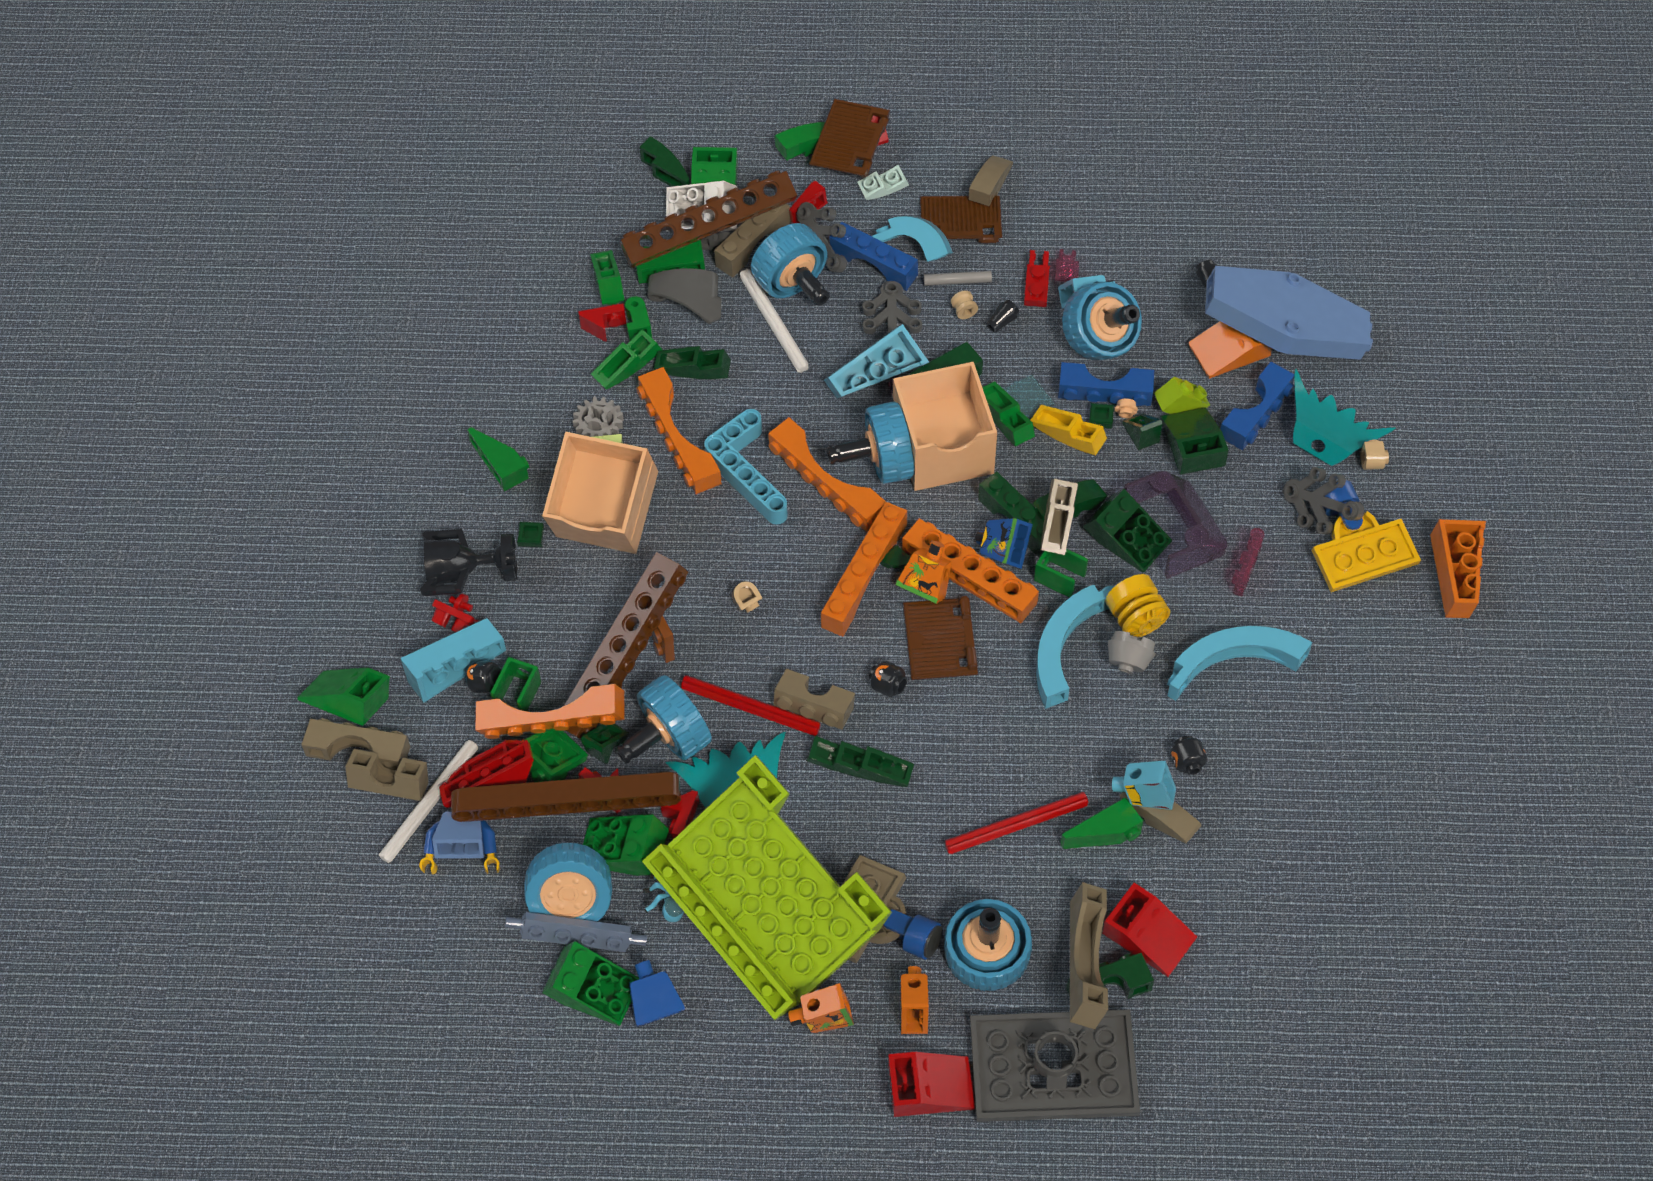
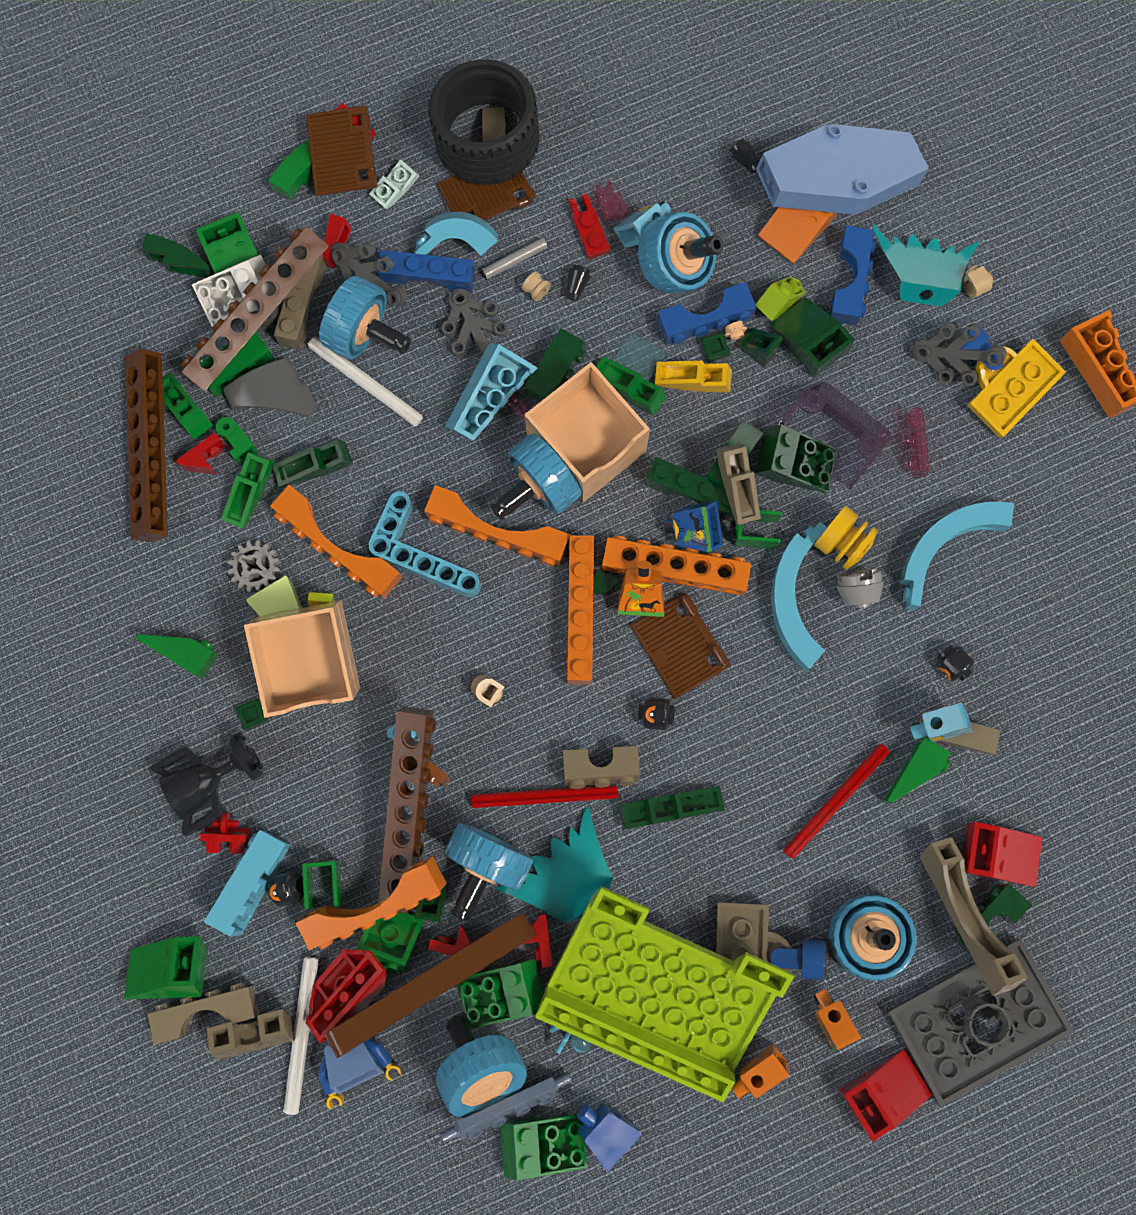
camera: 25 degrees left, 20 degrees up
none -> reddish brown brick [125,349,168,542]
none -> black tyre [428,59,540,185]

